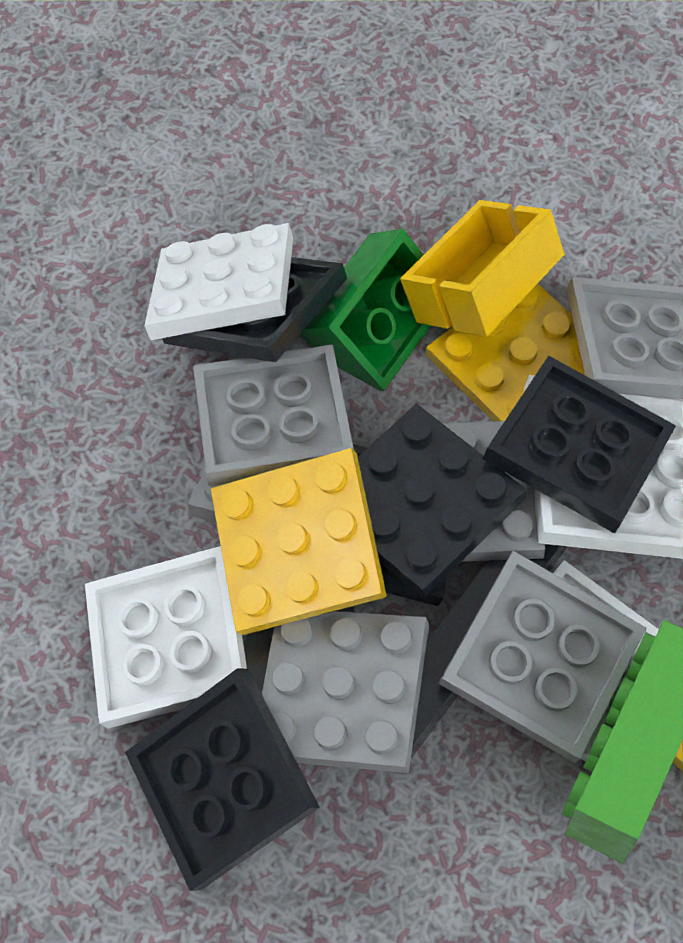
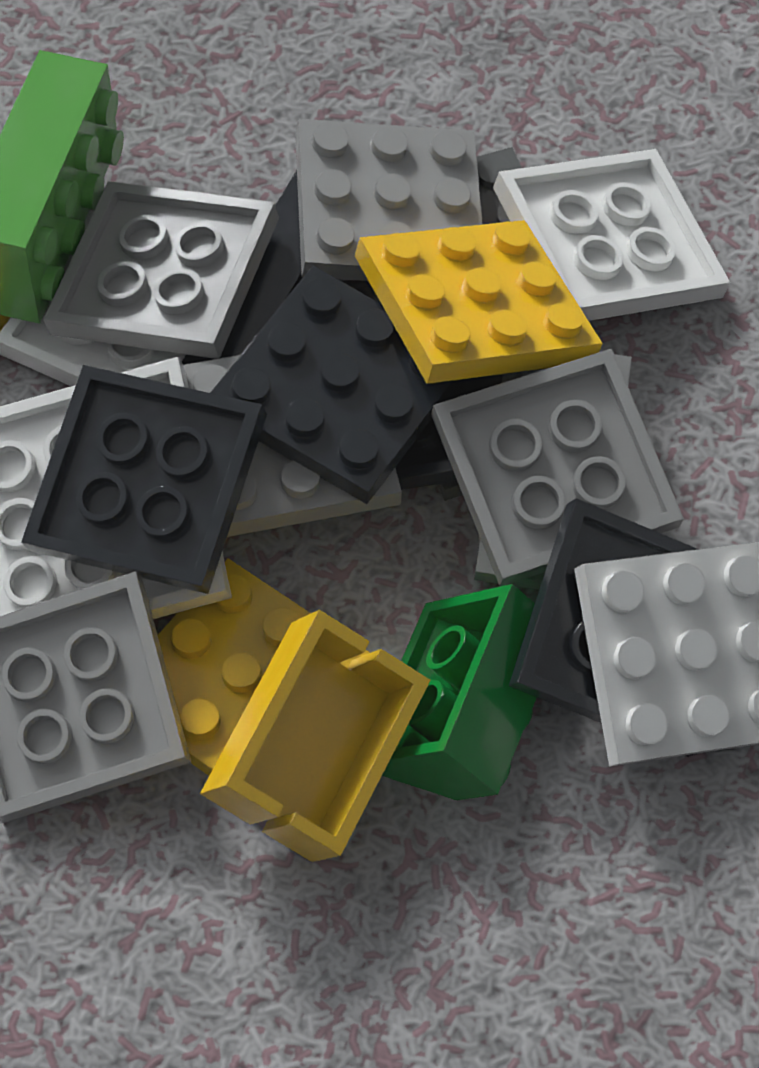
camera: 170 degrees right, 5 degrees down
black plate [125,668,320,891] -> none

